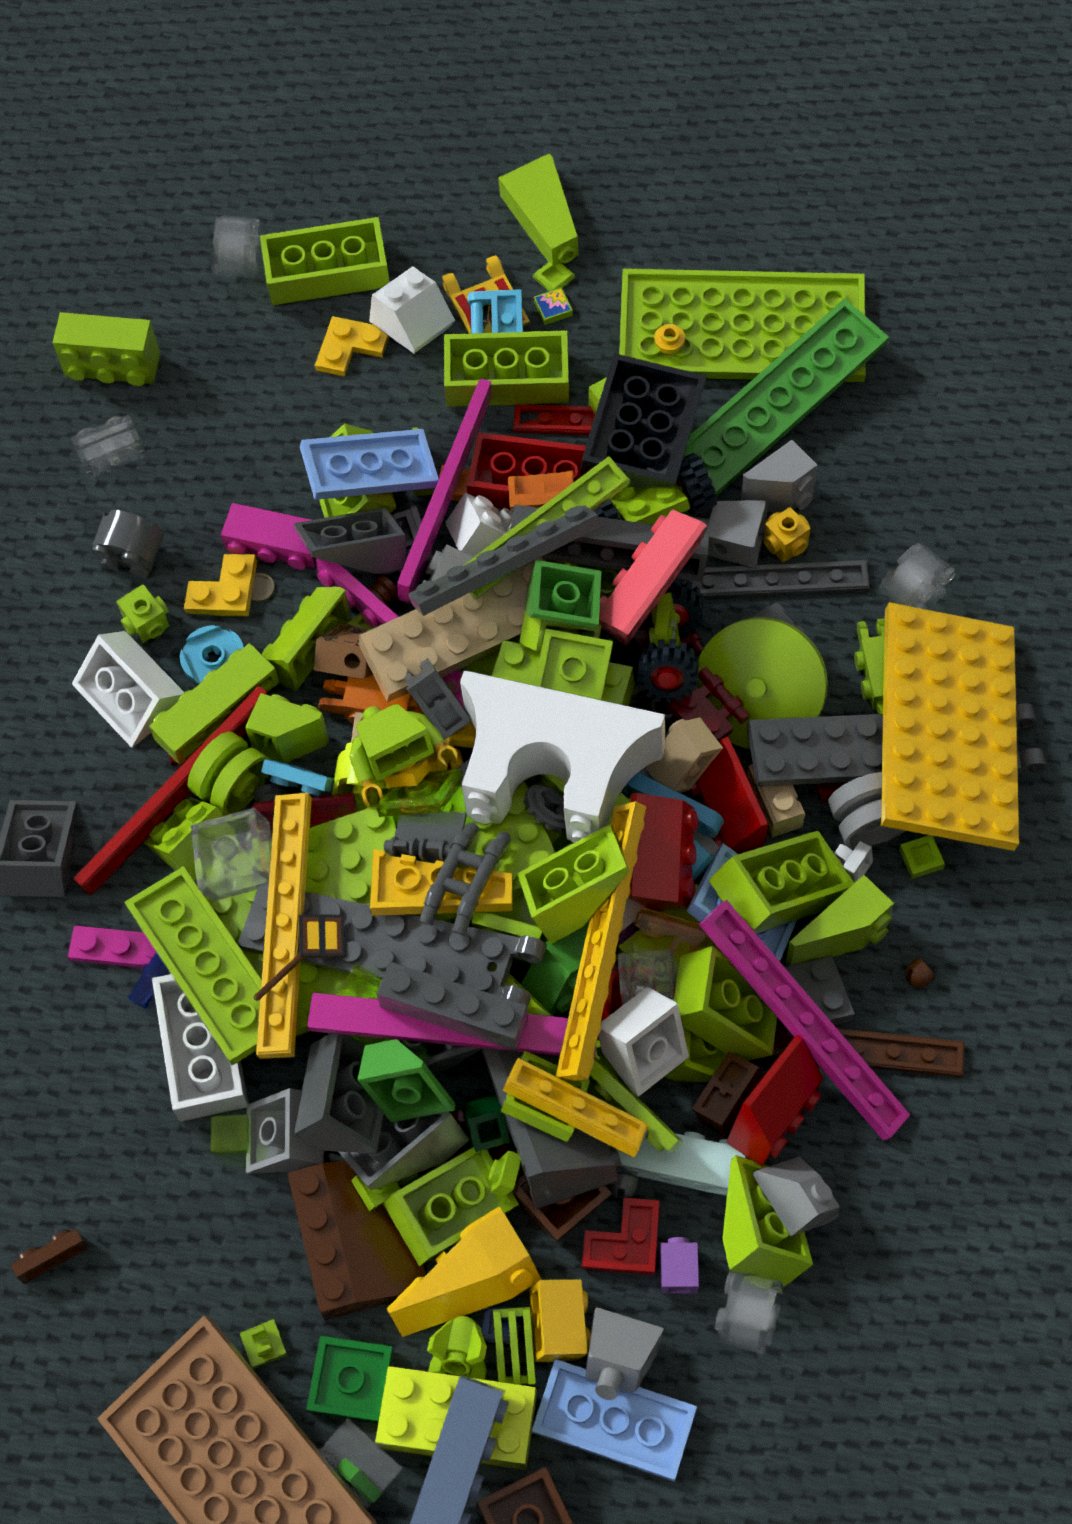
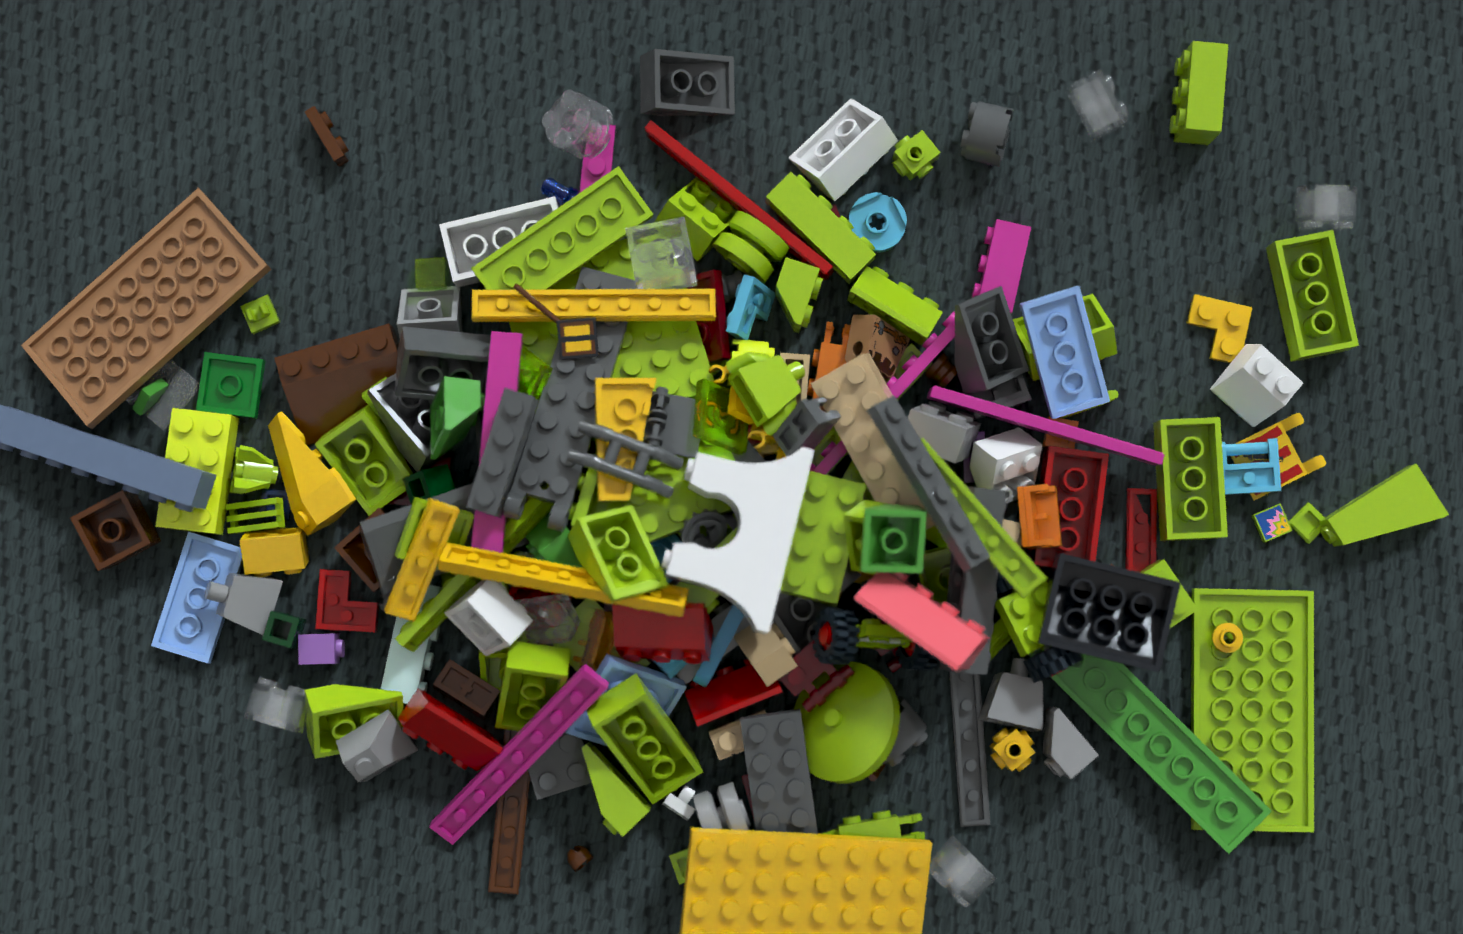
camera: 85 degrees right, 20 degrees up
yellow plate [184,554,257,617] -> none
dark tan piece [251,573,275,602] -> none
lime plate [489,1151,521,1197] -> none
lime plate [534,629,613,701] -> none
none -> dark green brick [262,611,307,648]
none -> clear brick [542,90,613,159]

